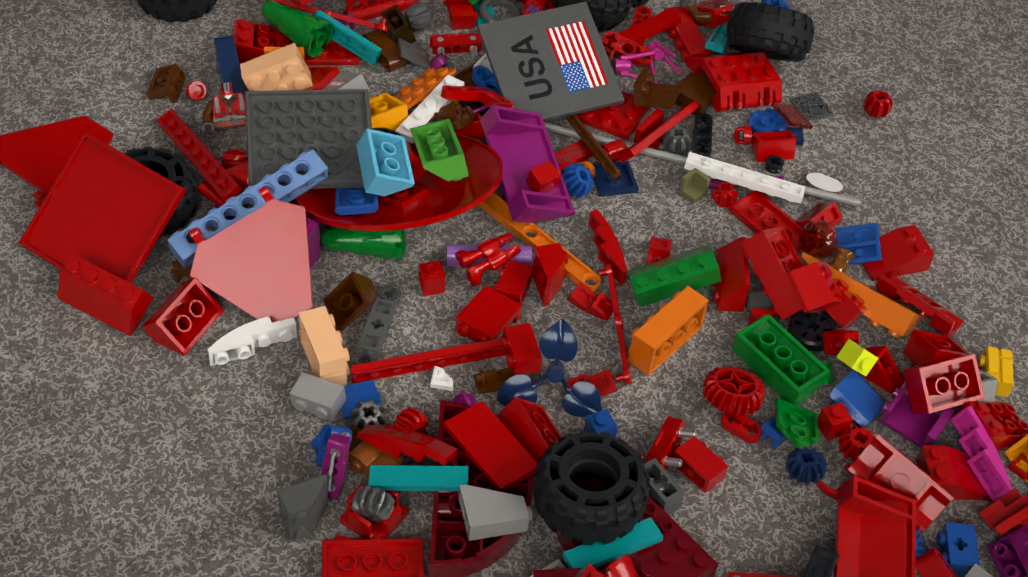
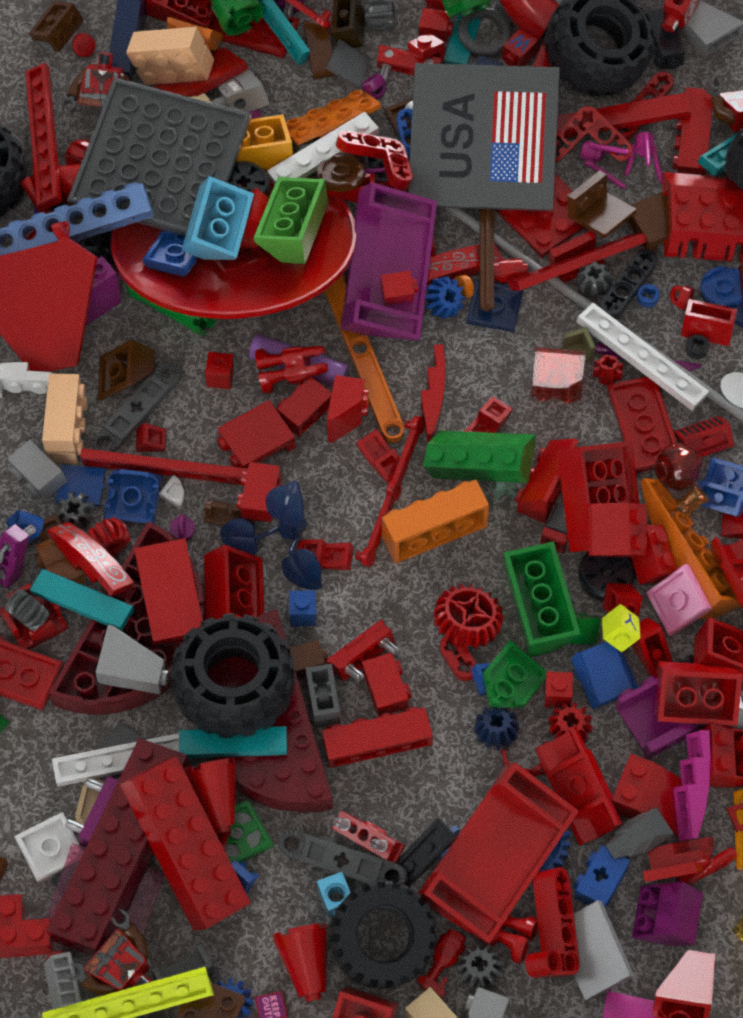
camera: 30 degrees right, 15 degrees up
none -> blue slope [103,469,162,524]
none -> red slope [136,423,166,452]
none -> red brick [322,707,433,768]
none -> red bracket [408,33,445,63]
none -> clear red slope [531,347,586,403]
none -> dark grey connector [605,807,674,859]
none -> blue bush [637,284,660,308]
none -> bright pink tile [646,564,712,636]

